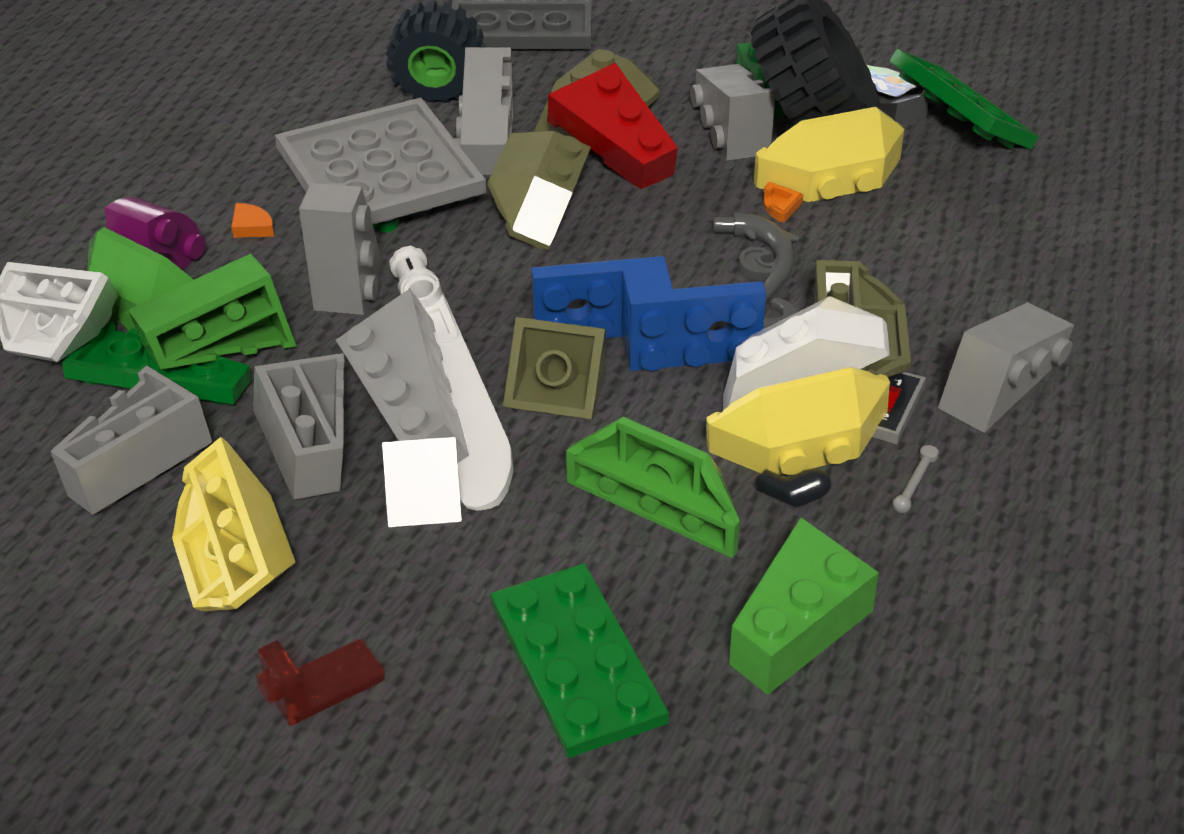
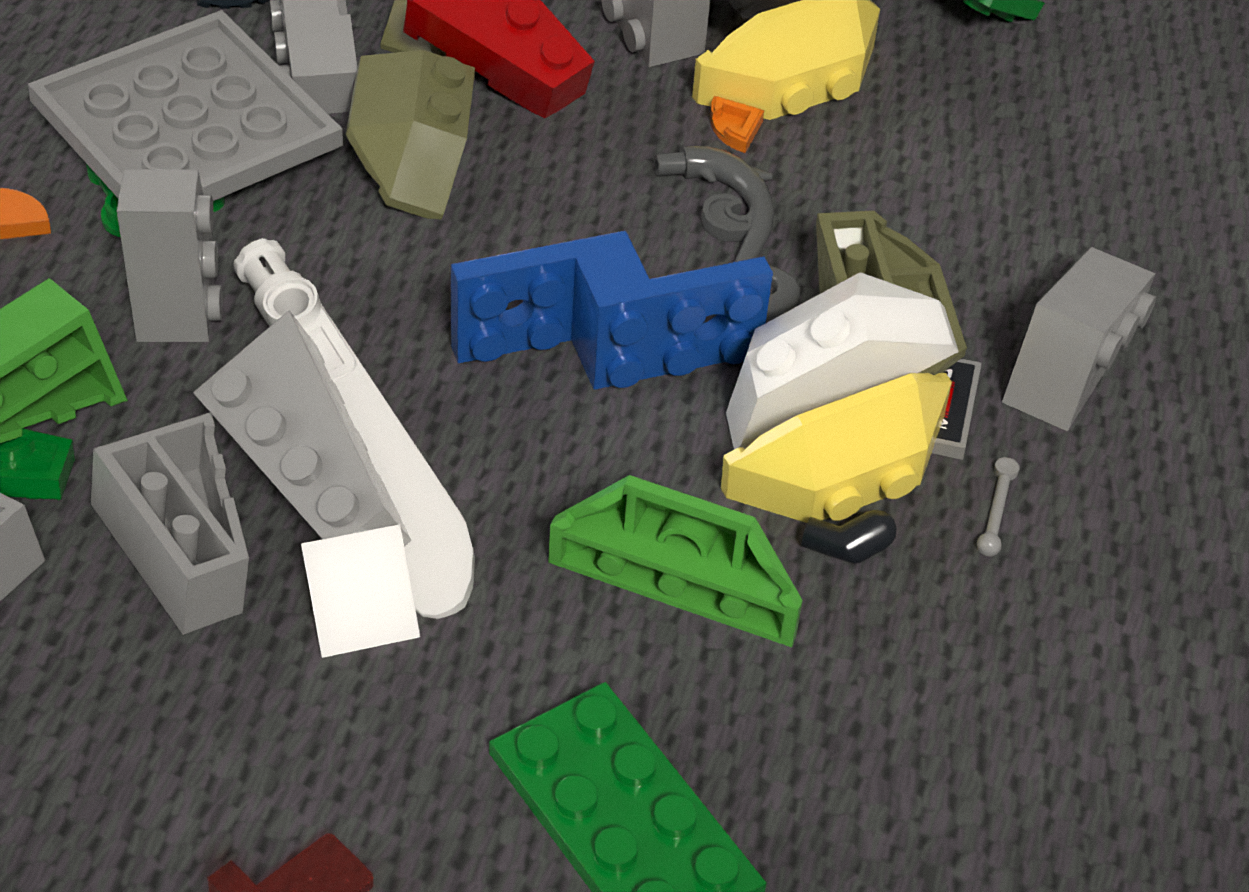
camera: 15 degrees left, 5 degrees up
light yellow wedge [172,437,296,611] -> none
olive slope [503,317,606,420] -> none
bright green wedge [729,518,879,695] -> none

